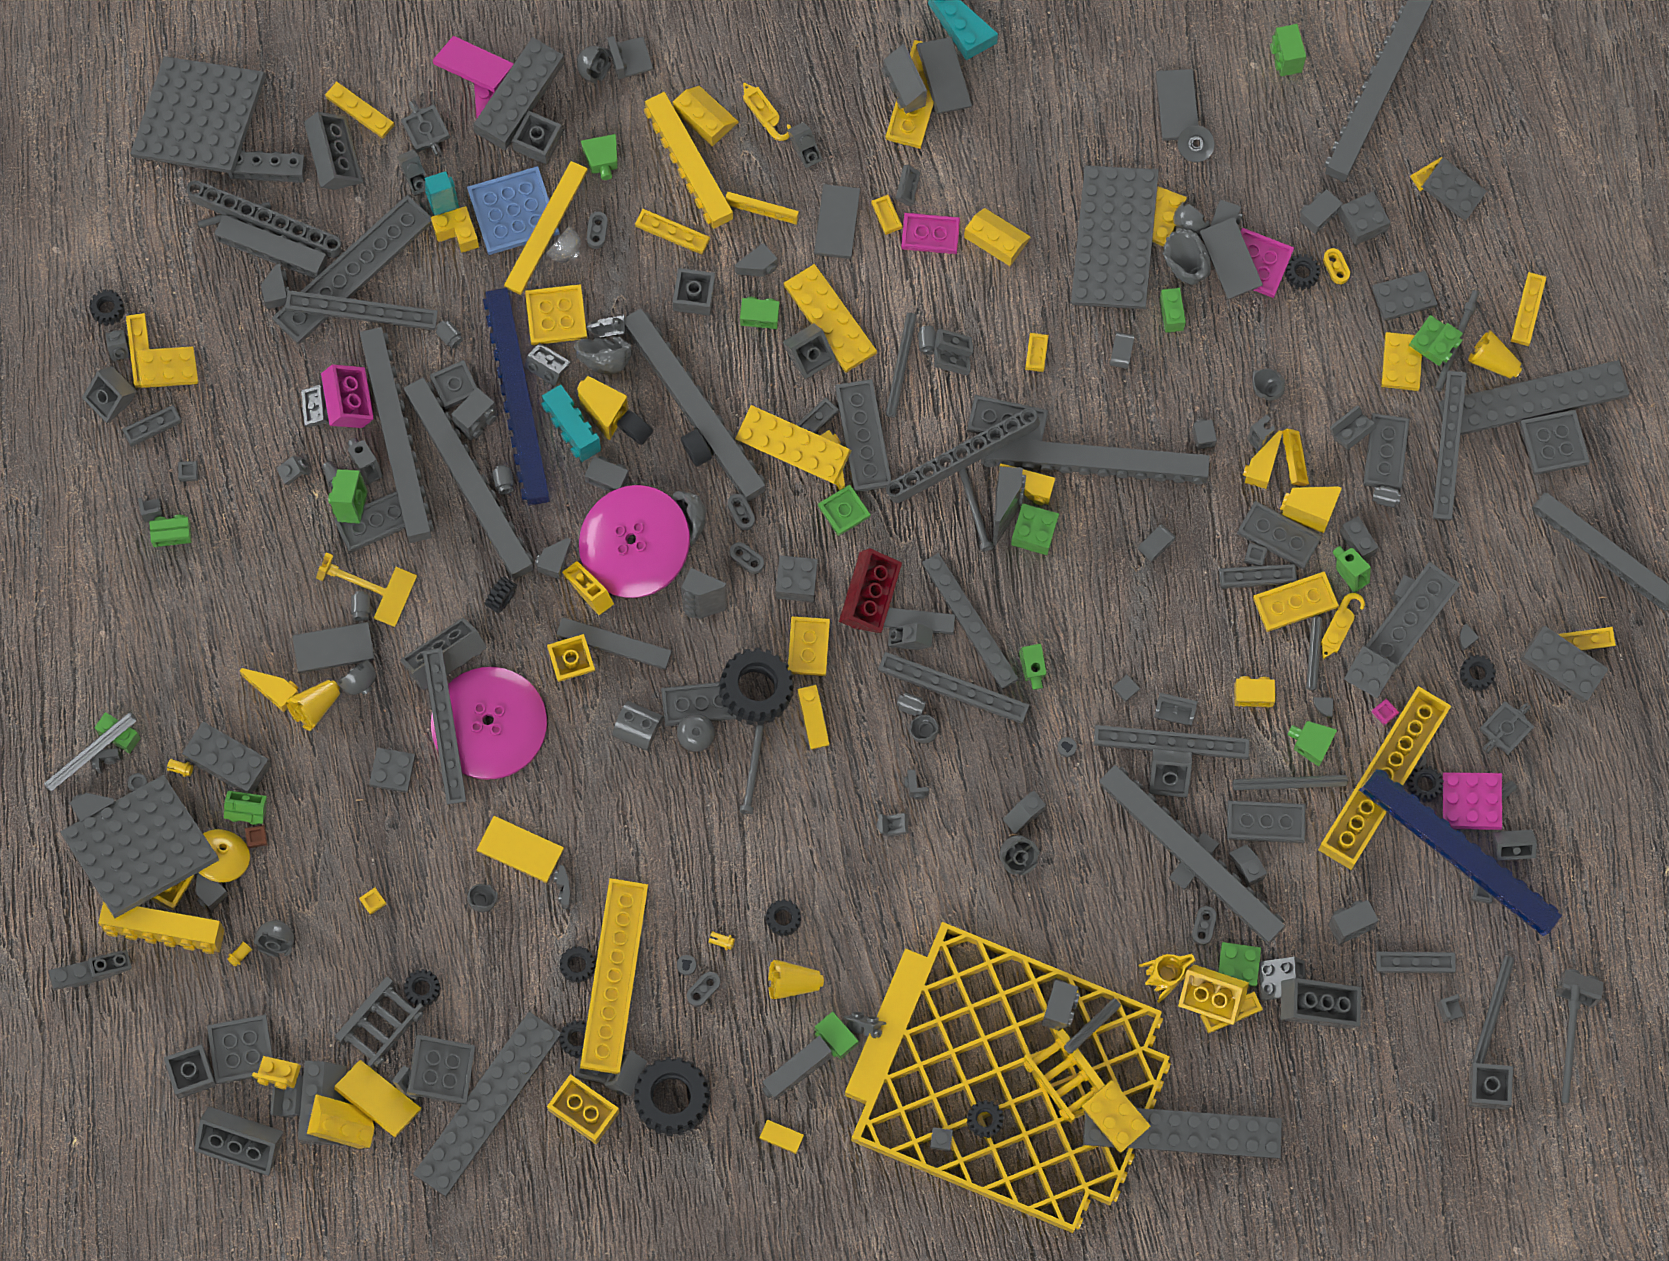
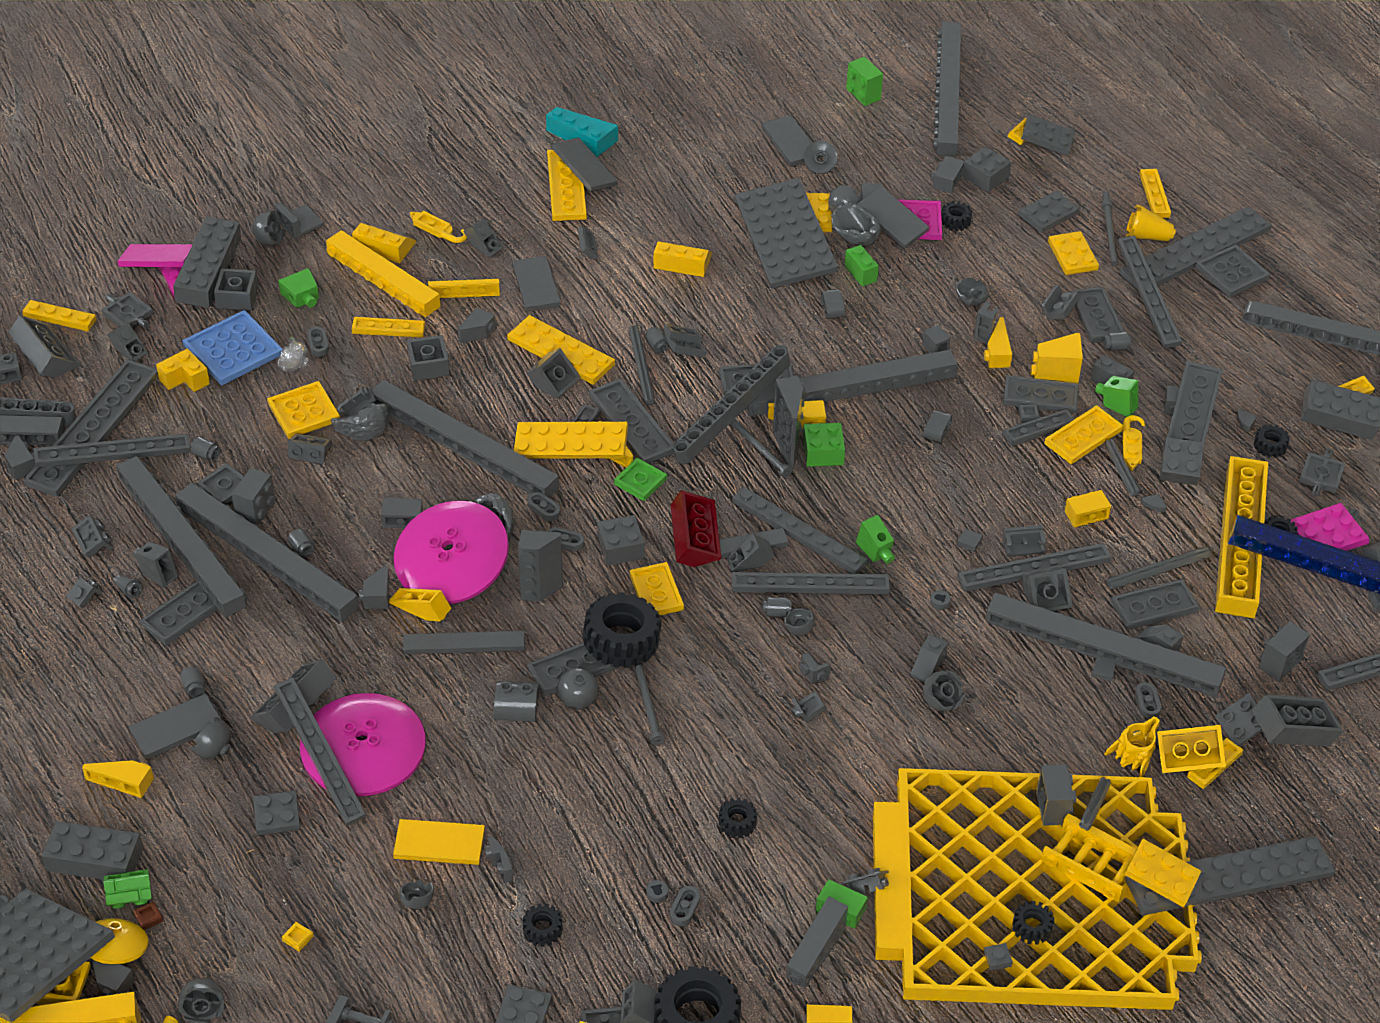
camera: 20 degrees left, 25 degrees down
yellow pin [167,759,193,777] -> none
yellow cone [286,680,340,731] -> none
yellow piece [316,552,417,627] -> none
dark pink brick [321,364,373,428] -> none
bright green brick [328,469,368,523] -> none
black tyre [404,969,441,1007] -> none
teal wedge [425,171,459,216] -> none
clear blue brick [483,288,550,506] -> none
black tyre [485,577,517,614] -> none
yellow tile [504,161,588,295] -> none
teal wedge [541,385,601,462] -> none
yellow brick [547,634,595,682] -> none
black tyre [560,1020,587,1058] -> none
yellow slope [577,376,629,440] -> none
yellow plate [580,878,648,1074] -> none
black tyre [617,410,653,445] -> none
black tyre [680,429,712,467] -> none
yellow pin [709,931,735,951] -> none
bright green brick [740,297,780,329] -> none
yellow cone [768,960,824,999] -> none
yellow slope [797,685,829,750] -> none
yellow tile [871,195,903,235] -> none
dark grey slope [882,44,927,114] -> none
dark pink tile [901,213,960,254] -> none
yellow plate [1025,333,1048,372] -> none
bright green plate [1218,942,1261,987] -> none
yellow plate [1282,428,1309,486] -> none
bright green torso [1287,721,1337,766] -> none
yellow plate [1323,248,1350,284] -> none
dark pink tile [1371,698,1399,726] -> none
bright green plate [1409,315,1463,367] -> none

